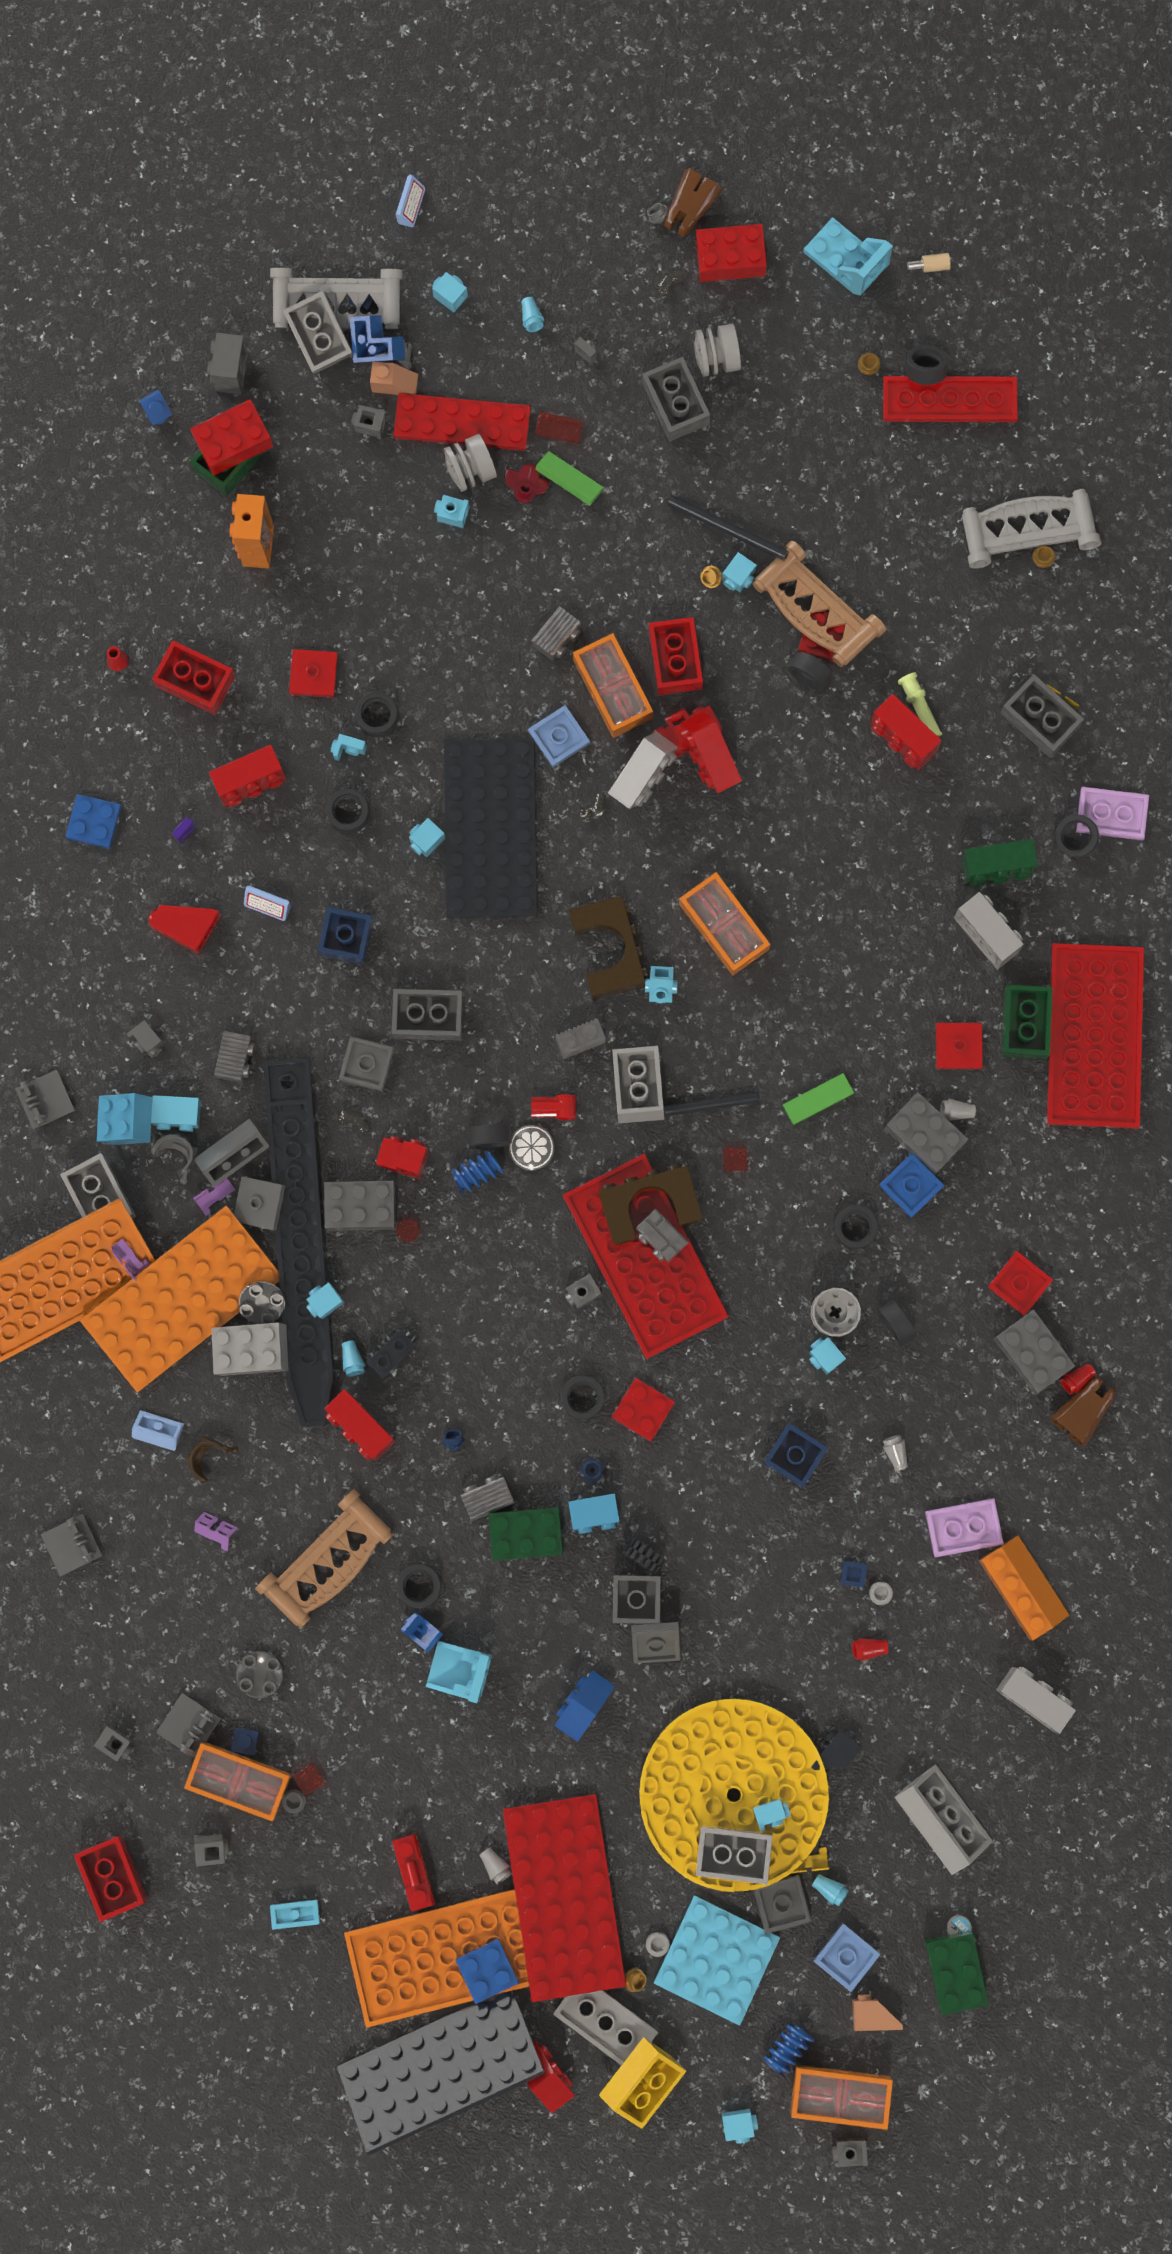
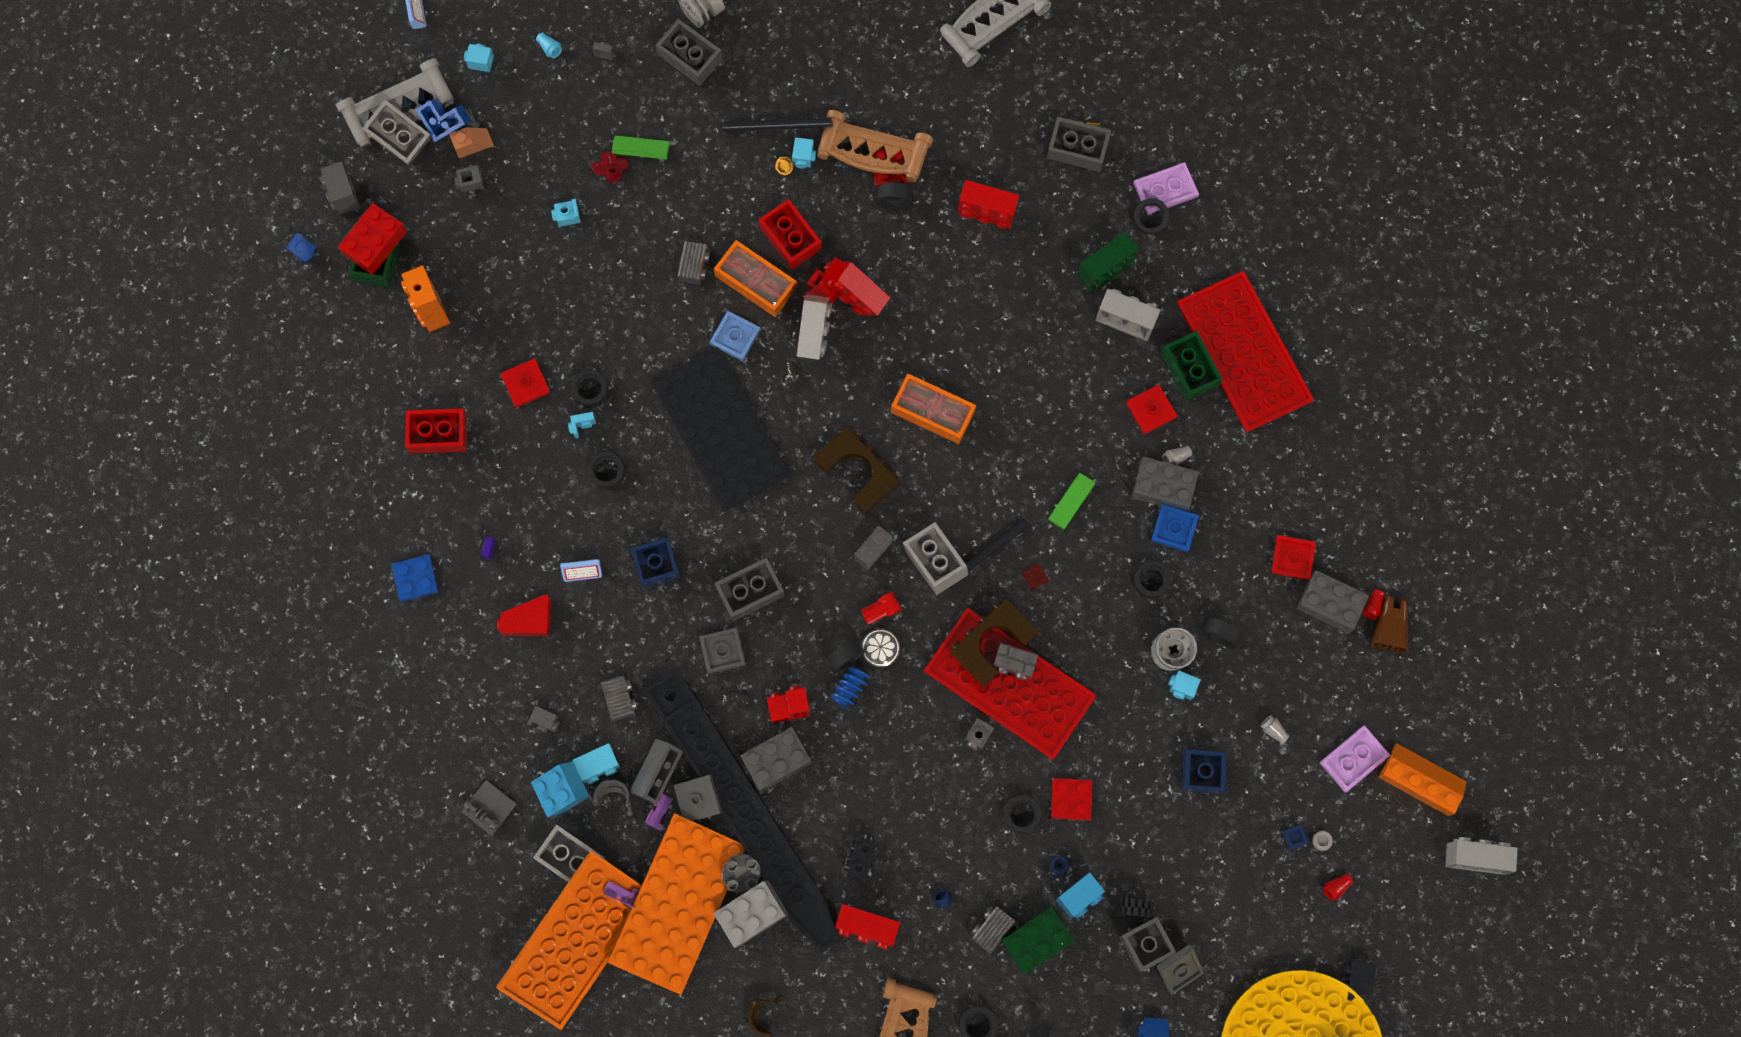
camera: 35 degrees left, 5 degrees down
red cone [106,646,129,671] -> none
light blue slope [132,1410,184,1451] -> none
red brick [209,745,286,807] -> none
medium azure brick [306,1283,345,1319] -> none
medium azure cone [342,1341,366,1377] -> none
red plate [393,393,531,451] -> none
clear red tile [396,1219,420,1243] -> none
medium azure brick [409,818,445,857] -> none
light grey wheel [444,434,497,492] -> none
clear red tile [535,412,583,444] -> none
medium azure brick [645,966,678,1003] -> none
light grey slope [895,1764,993,1875] -> none
yellowish green pin [898,672,942,736] -> none
pearl gold plate [1032,546,1055,568] -> none

